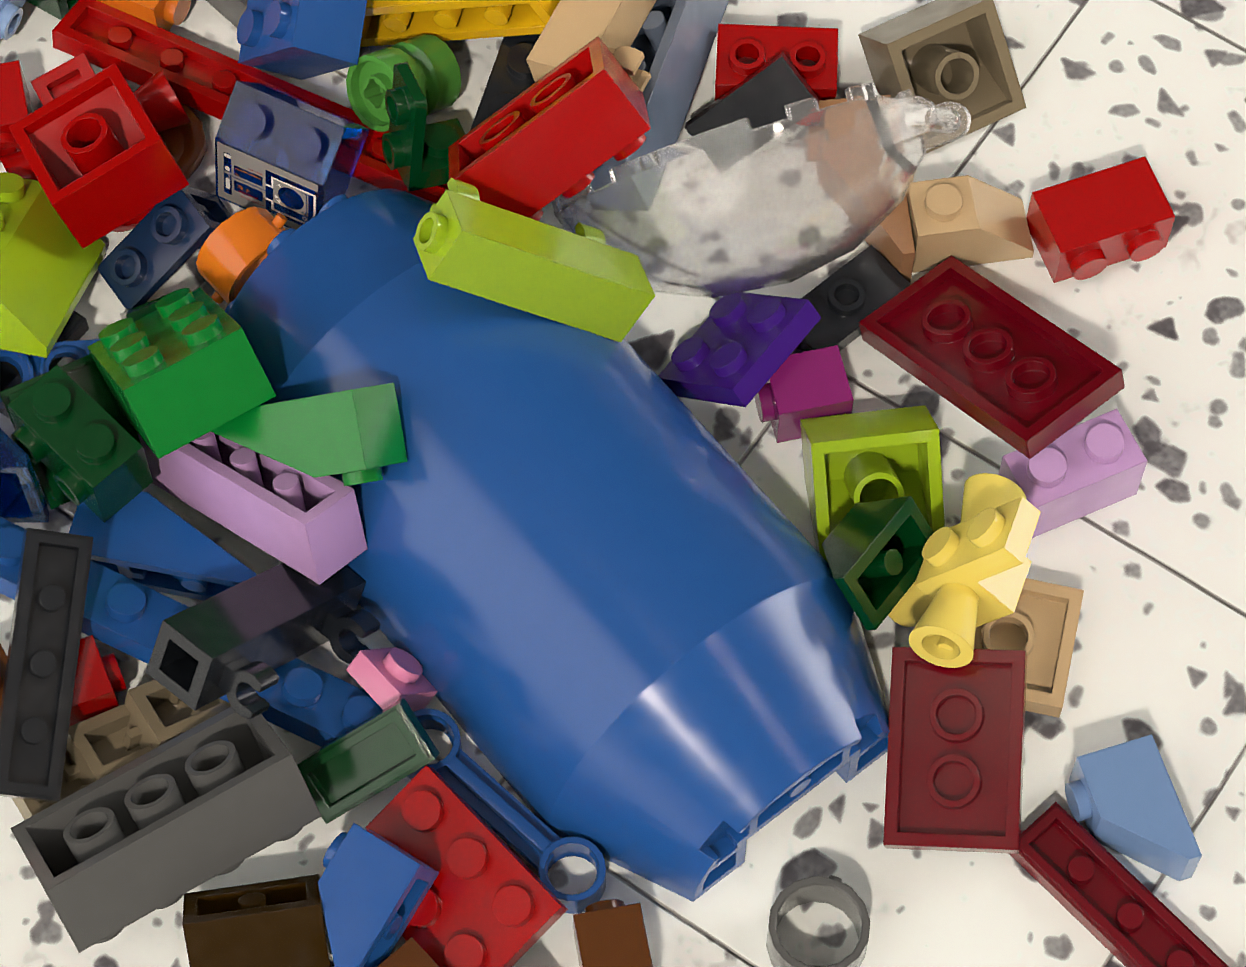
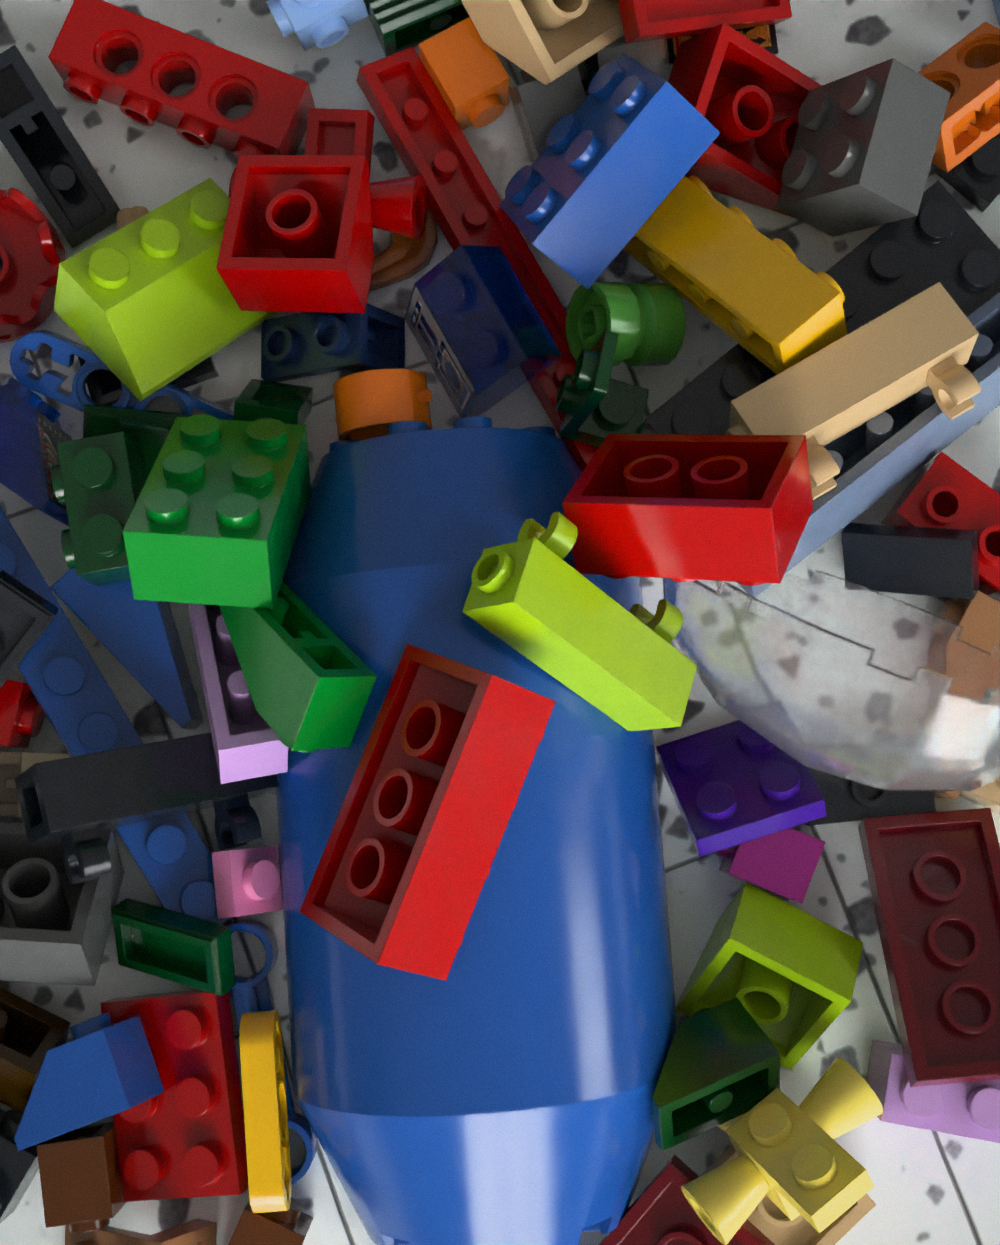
camera: 35 degrees right, 20 degrees up
none -> yellow beam [239,1010,292,1213]
none -> red slope [299,644,556,981]

